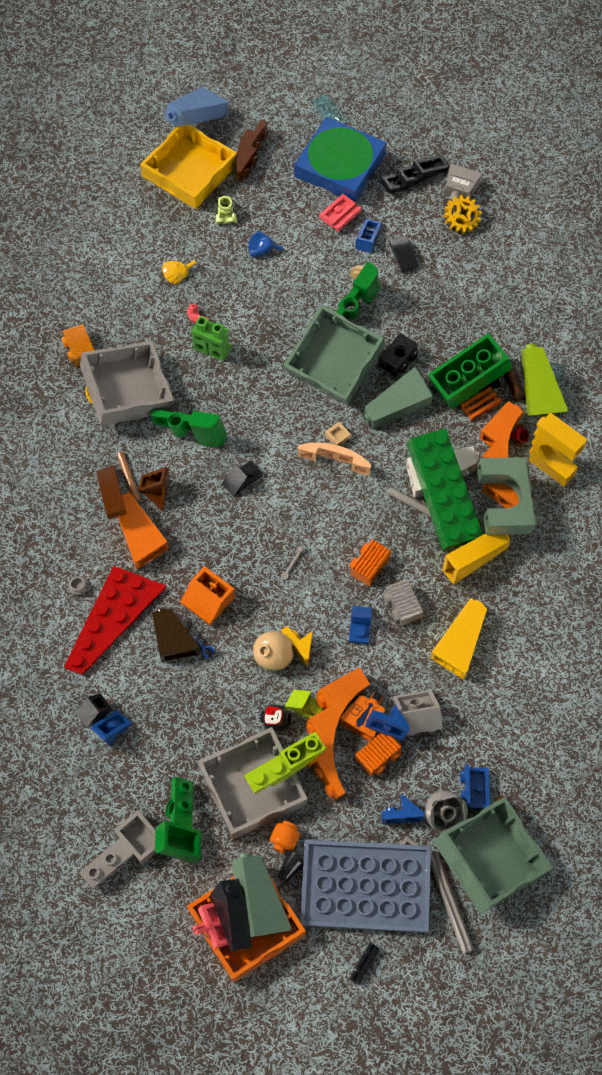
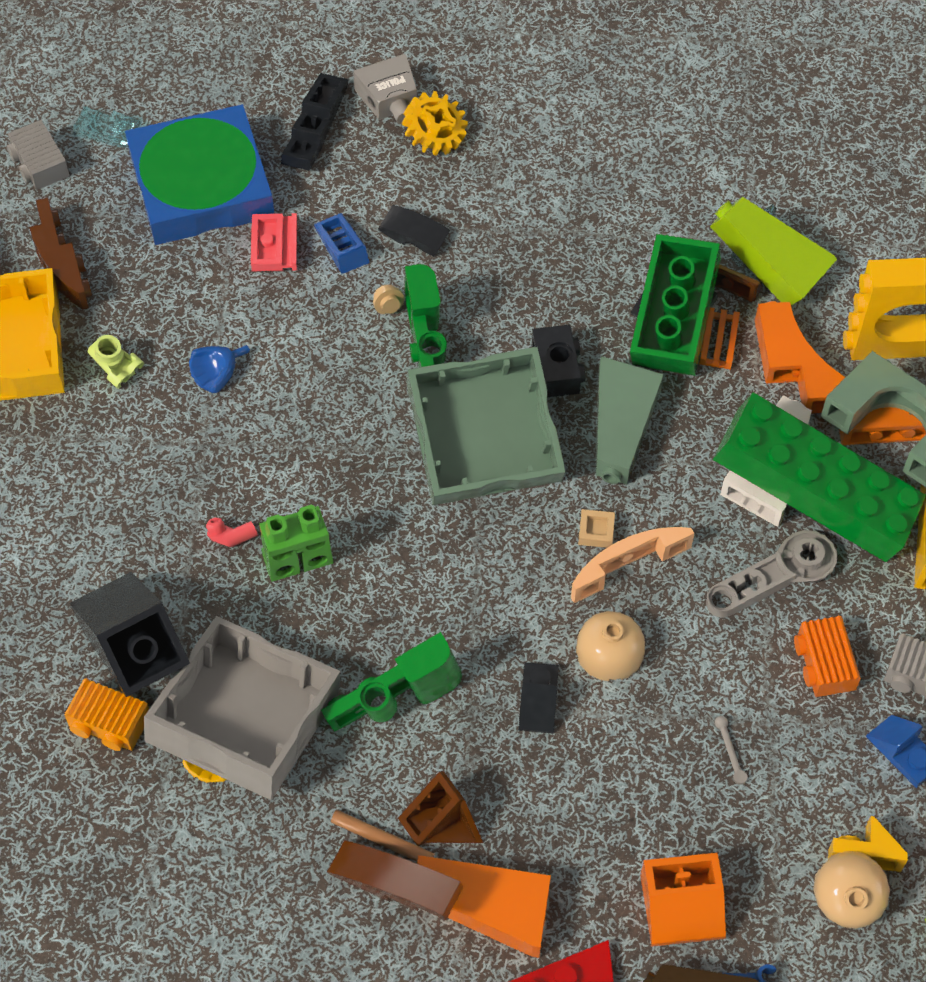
camera: 45 degrees left, 5 degrees down
yellow piece [162,260,197,285] -> none
light grey bar [387,487,431,517] -> none
dark red plate [511,424,529,446] -> none
none -> light grey brick [6,120,70,190]
none -> black slope [69,572,190,697]
none -> tan cylinder [576,611,645,681]
none -> light grey beam [706,530,837,618]

